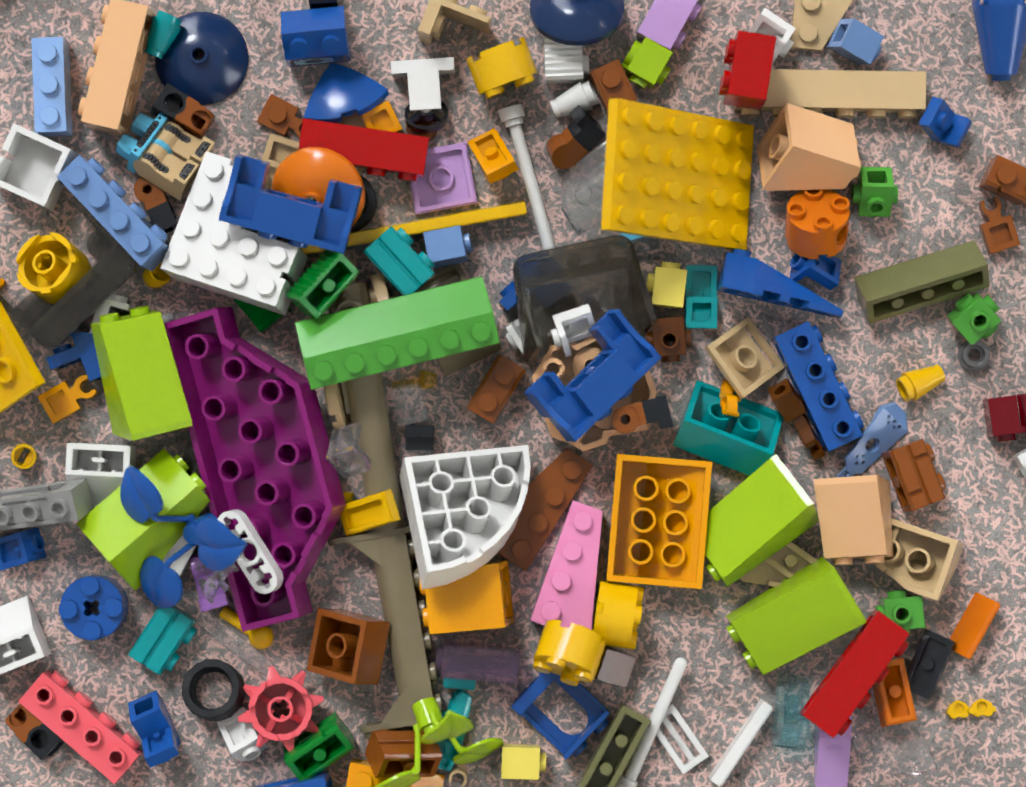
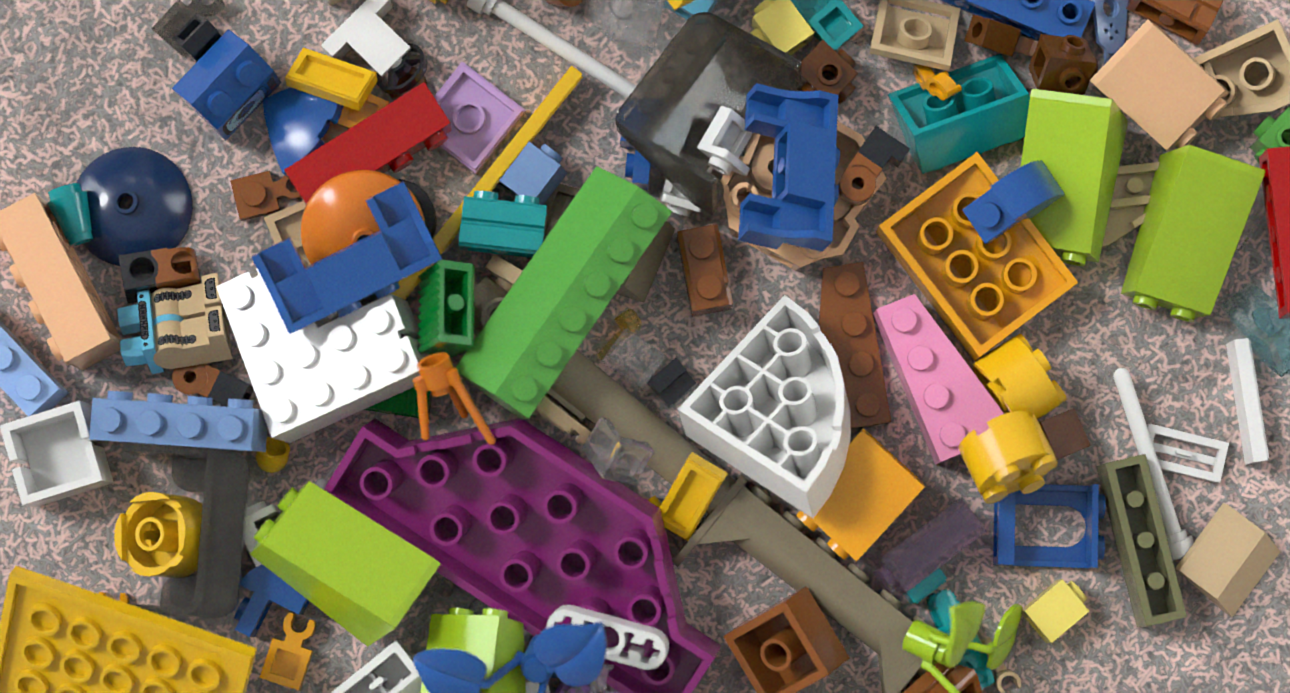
camera: 45 degrees left, 5 degrees down
light orange slope [468,128,519,184] -> none
none -> yellow tile [285,47,378,111]
none -> orange plant [412,352,495,445]
none -> blue brick [962,160,1065,244]
none -> reddish brown brick [1028,34,1098,95]

